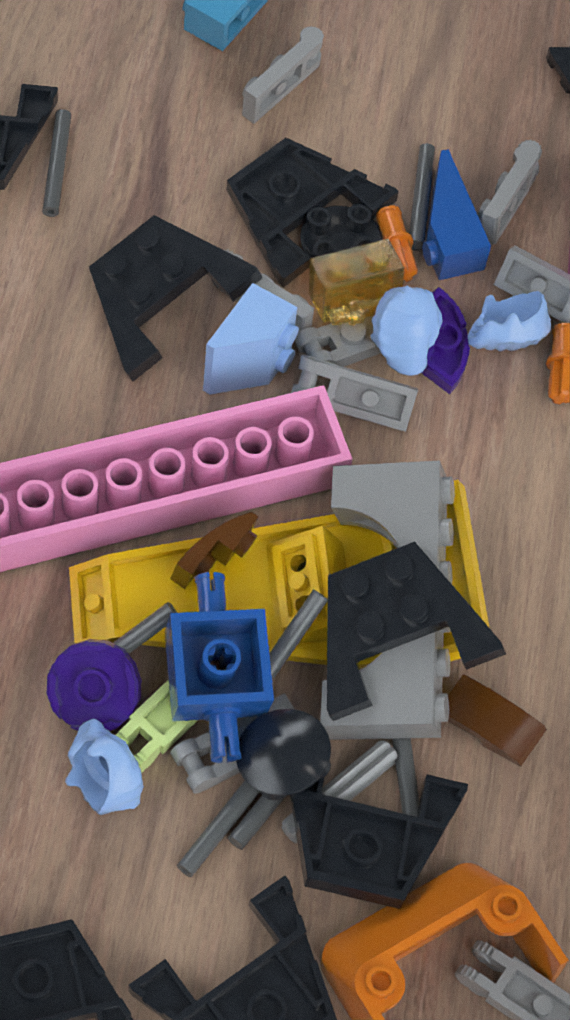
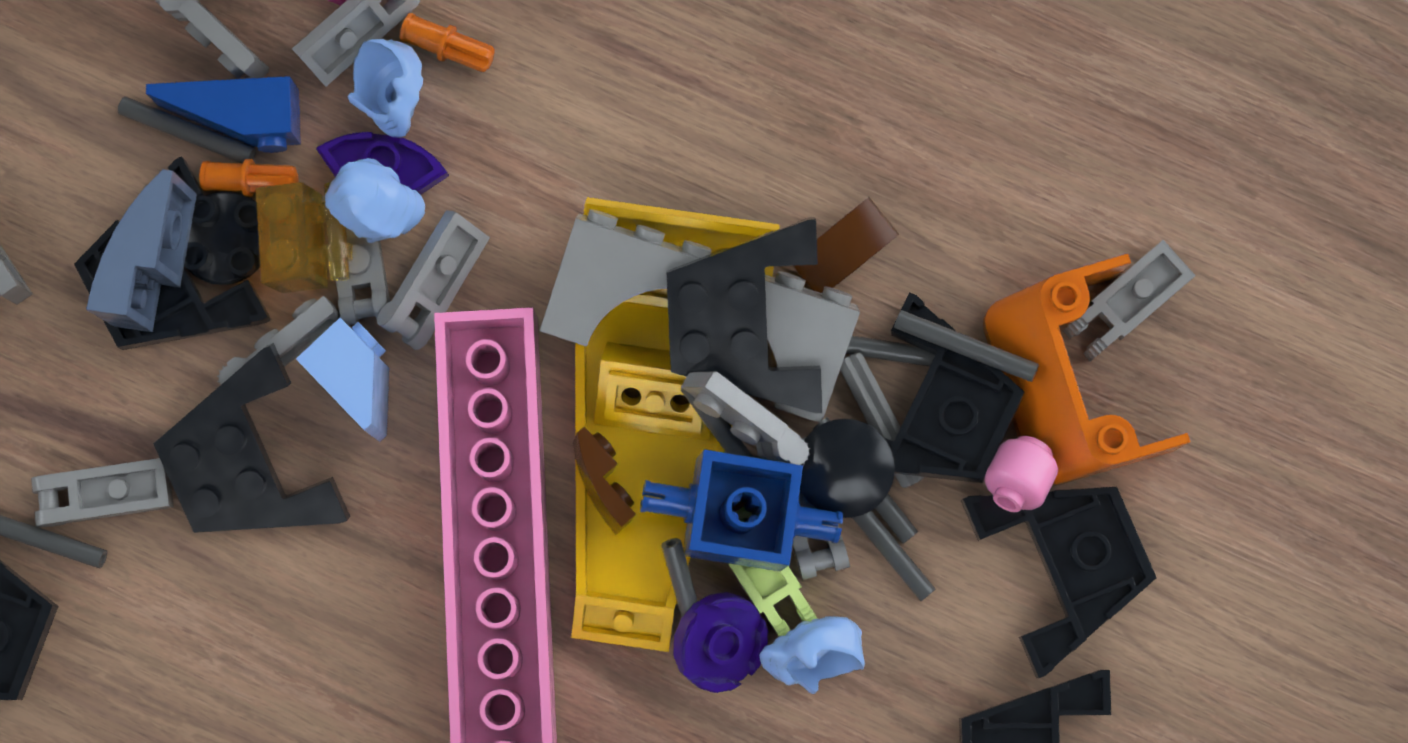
camera: 65 degrees left, 20 degrees up
none -> light grey plate [31,458,174,527]
none -> sand blue slope [86,169,197,332]
none -> light grey hinge [681,371,810,465]
none -> dark grey piece [894,310,1039,382]
none -> bright pink head [984,436,1058,512]

